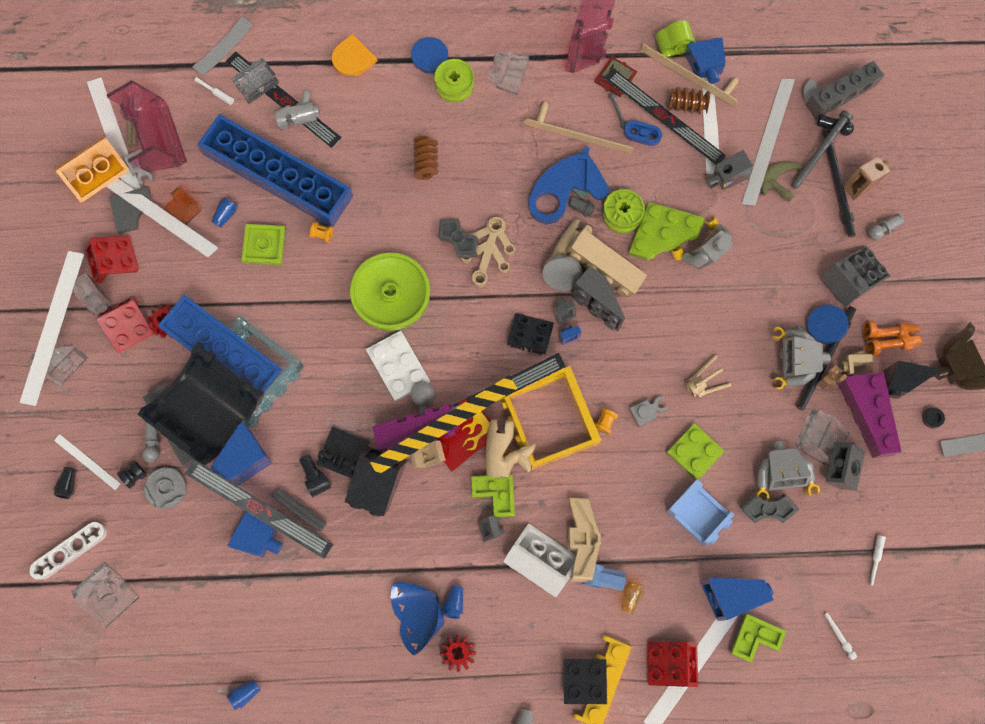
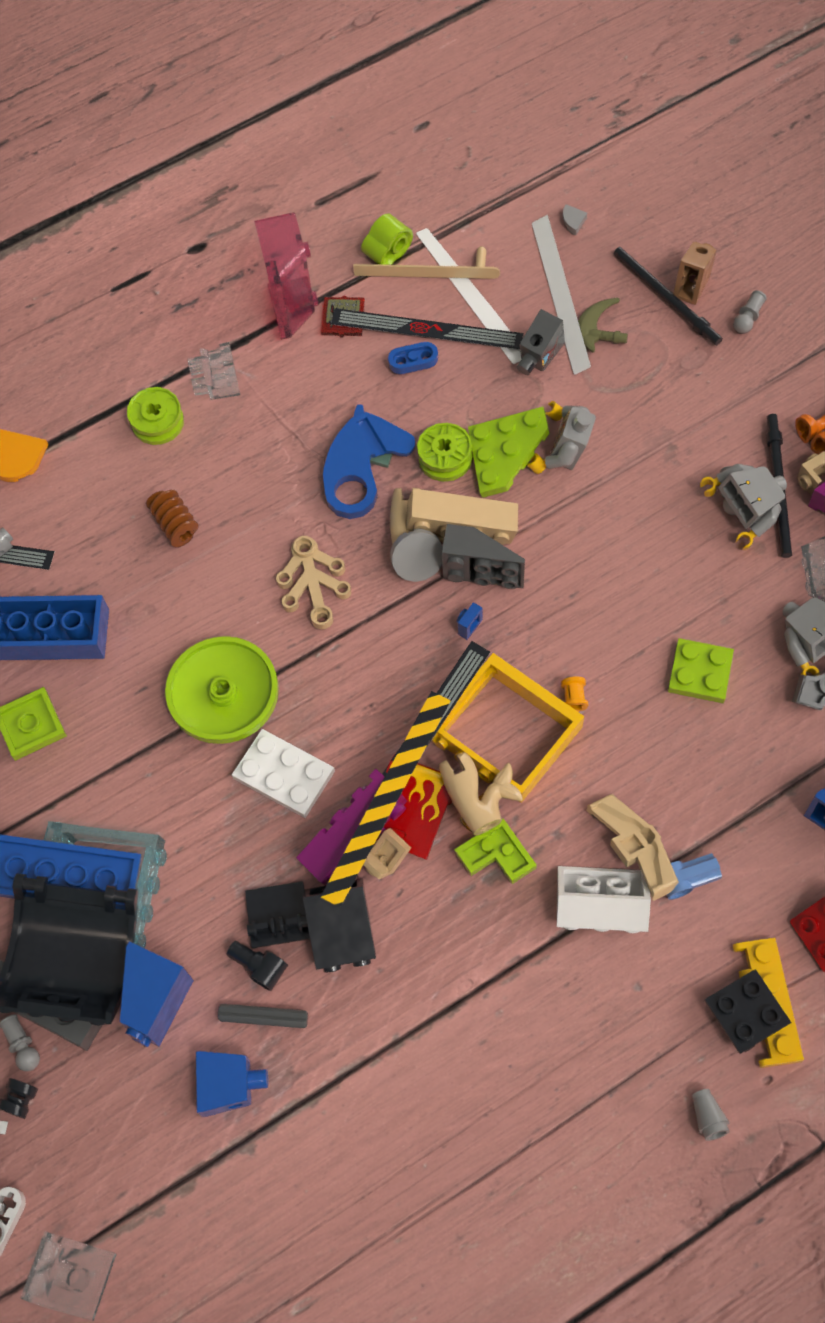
camera: 20 degrees left, 10 degrees down
light grey tile [144,467,187,509] -> none
black sticker [185,460,333,559] -> none
blue cone [226,680,261,710] -> none
light orange bush [309,221,334,243] -> none
blue piece [391,582,444,655] -> none
light grey piece [410,381,435,415] -> none
blue tile [411,37,448,73] -> none
dark grey tile [439,219,478,258] -> none
red gear [440,635,476,672] -> none
blue cone [442,586,464,619] -> none
dark grey tile [478,516,505,542] -> none
black hinge [507,313,554,355] -> none
tan piece [524,102,634,154] -> none
dark grey tile [554,297,576,324] -> none
dark grey pin [569,196,595,217] -> none
dark grey hinge [609,93,628,129] -> none
clear yellow cone [621,581,645,614] -> none
light grey plate [629,397,668,427] -> none
light blue panel [666,479,734,546] -> none
dark orange piece [669,87,710,115] -> none
blue torso [685,37,726,84] -> none
tan plant [685,355,731,398] -> none
dark grey bar [792,110,853,189] -> none
dark grey brick [806,60,884,119] -> none
blue tile [807,305,849,344] -> none
black pin [817,114,854,136] -> none
medium nougat plate [818,365,848,389] -> none
dark grey slope [820,246,891,307] -> none

